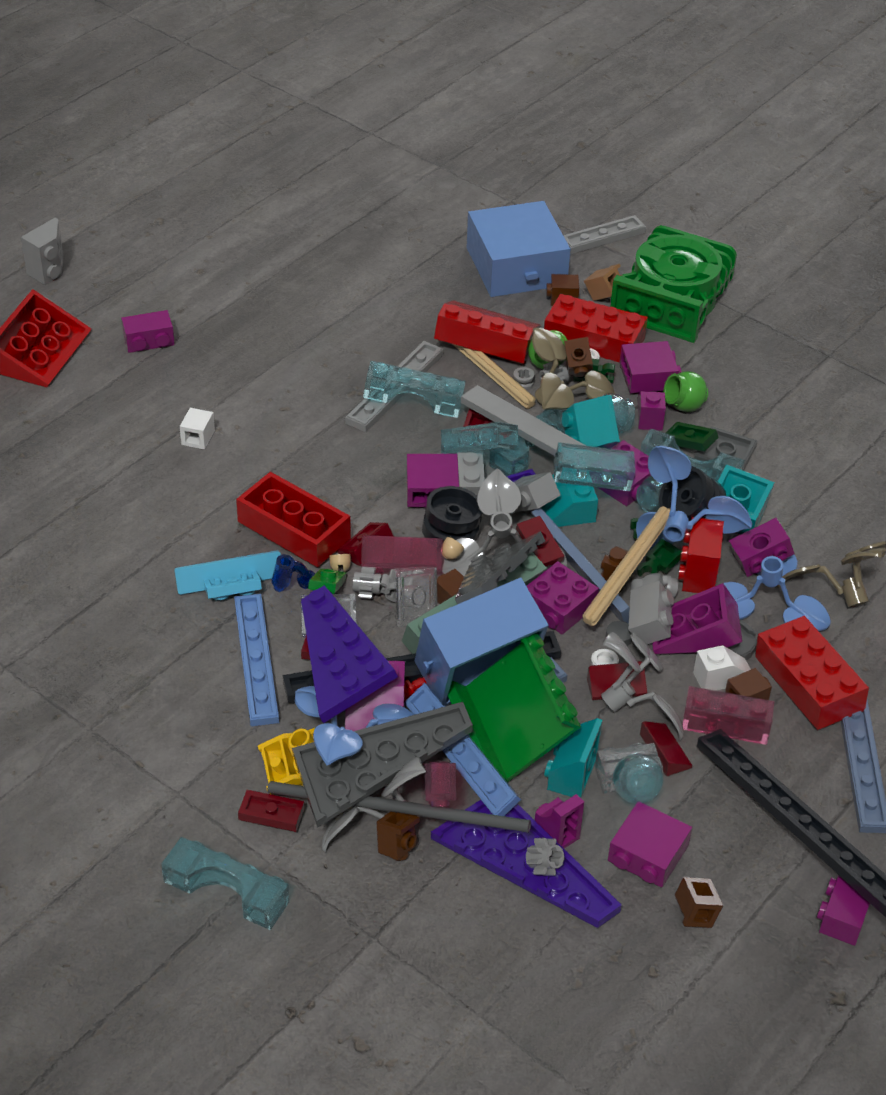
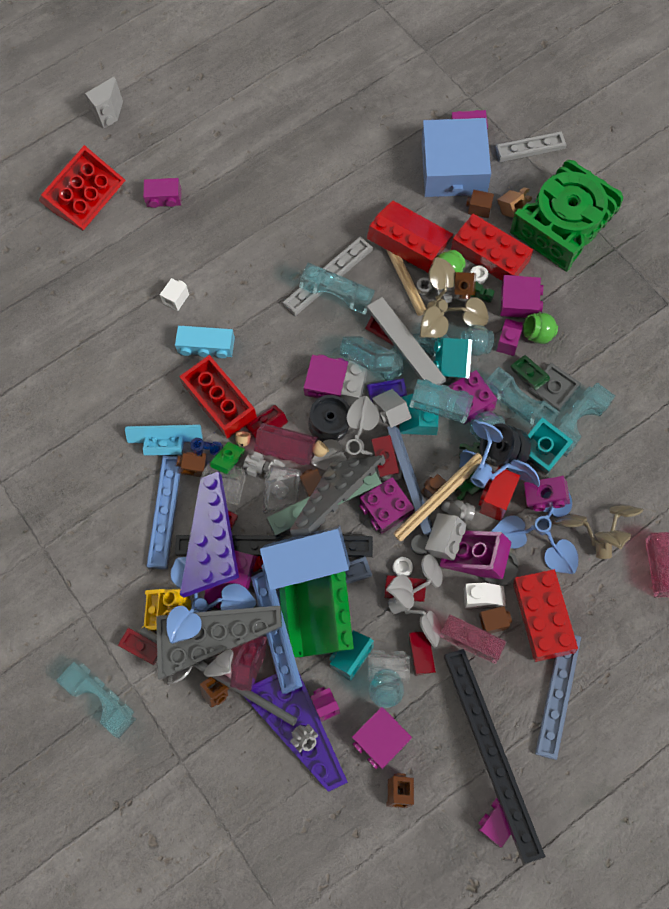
camera: 20 degrees right, 25 degrees up
none -> medium azure brick [175,326,235,358]
none -> reddish brown brick [175,452,206,477]
none -> clear light blue arch [555,383,615,457]

